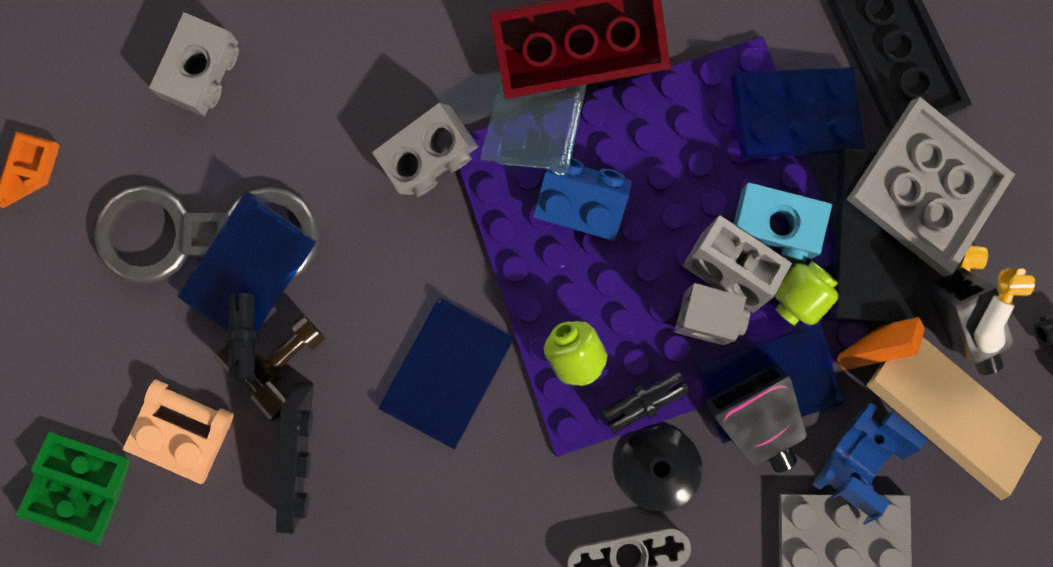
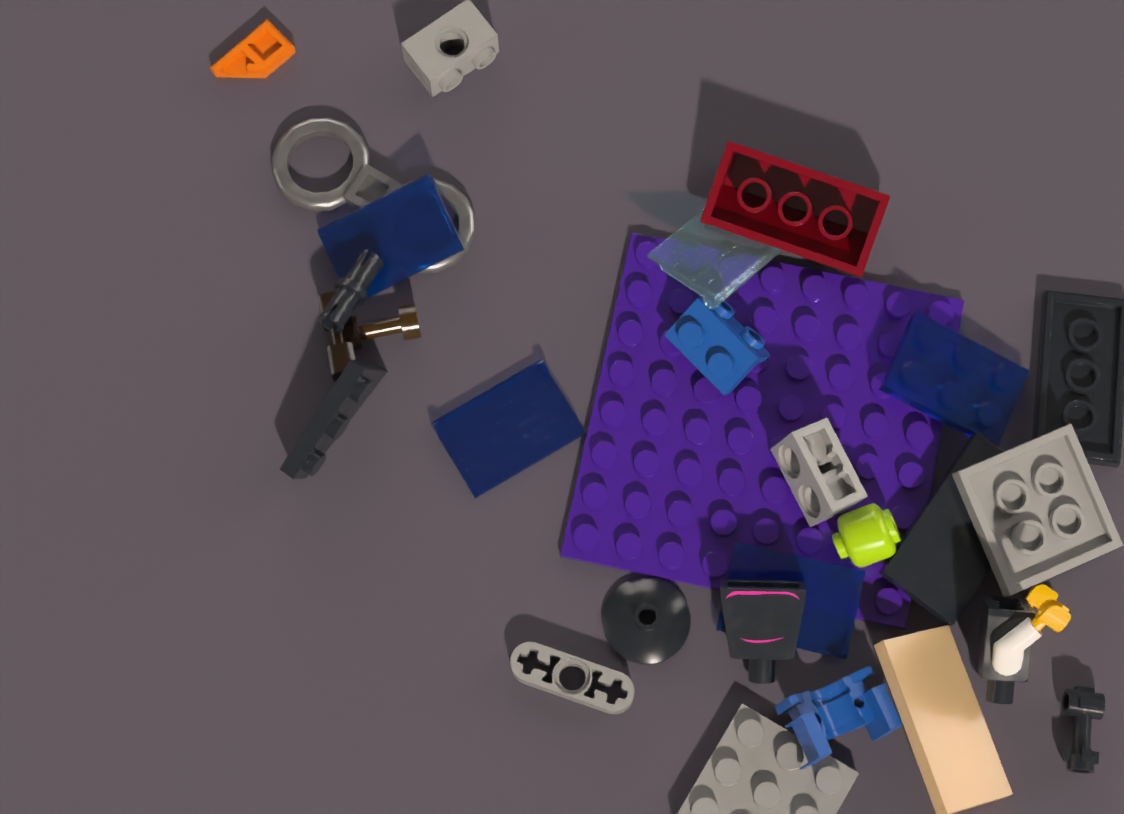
camera: 30 degrees right, 10 degrees down
green slope [16,432,130,546] -> none
light nougat plate [123,379,234,484] -> none
light grey brick [372,103,478,197] -> none
lime head [544,321,608,386] -> none
black pin [601,369,690,434] -> none
light grey brick [674,283,750,346] -> none
medium azure brick [733,183,832,263] -> none
orange tile [837,317,925,370] -> none

